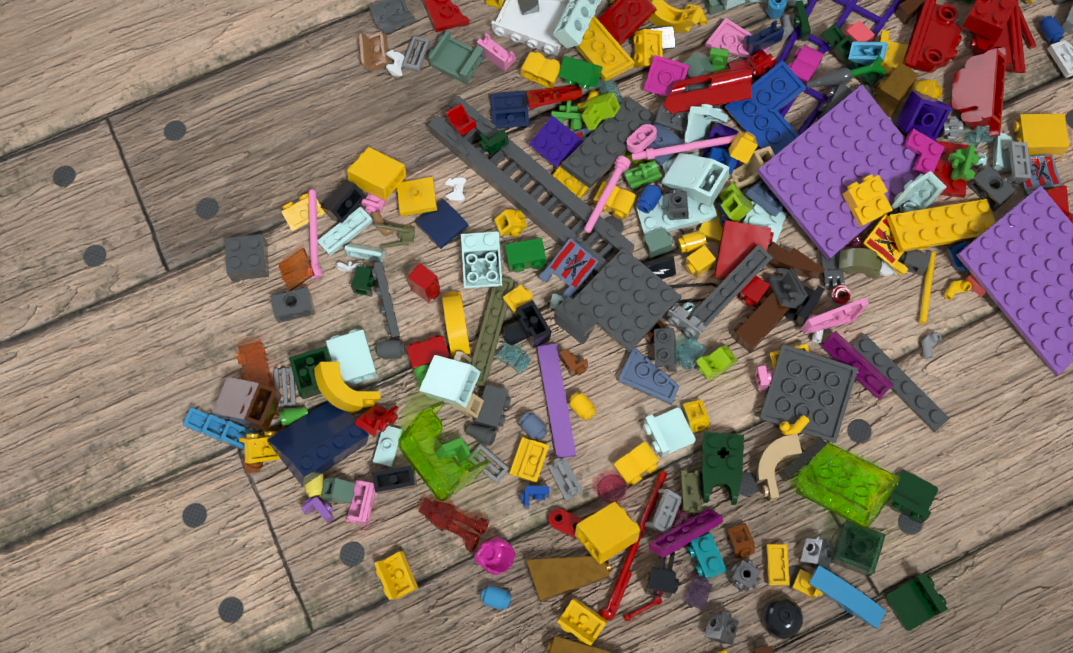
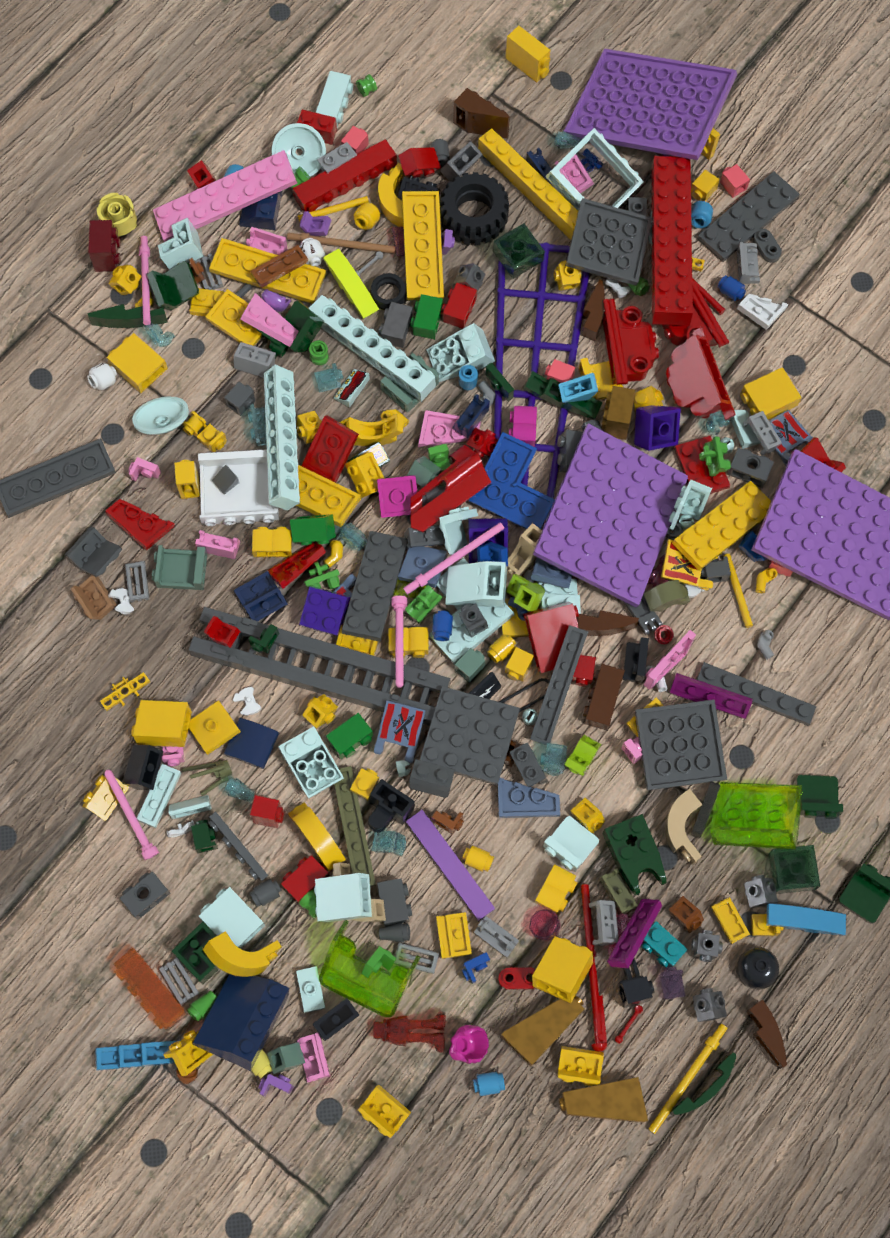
camera: 30 degrees left, 0 degrees up
slope [212,377,282,432] -> none
dark grey brick [225,234,269,281] -> none
clear orange piece [278,248,315,291] -> none
red bracket [355,404,399,436] -> none
medium nougat arm [371,211,394,236] -> none
sand blue brick [518,411,547,440] -> none
lime brick [582,92,621,131] -> none
bright pink plate [627,124,657,153] -> none
light grey hinge [666,305,706,340] -> none
yellow brick [728,131,758,164] -> none
dark grey hinge [767,268,808,309] -> none
yellow arm [779,415,809,435] -> none
dark grey piece [806,55,886,89] -> none
yellow plate [842,174,893,227] -> none
dark pink plate [904,129,944,175] -> none
light grey gear [941,116,963,140] -> none
none -> yellow piece [100,672,150,711]
none -> clear light blue cone [224,777,255,803]

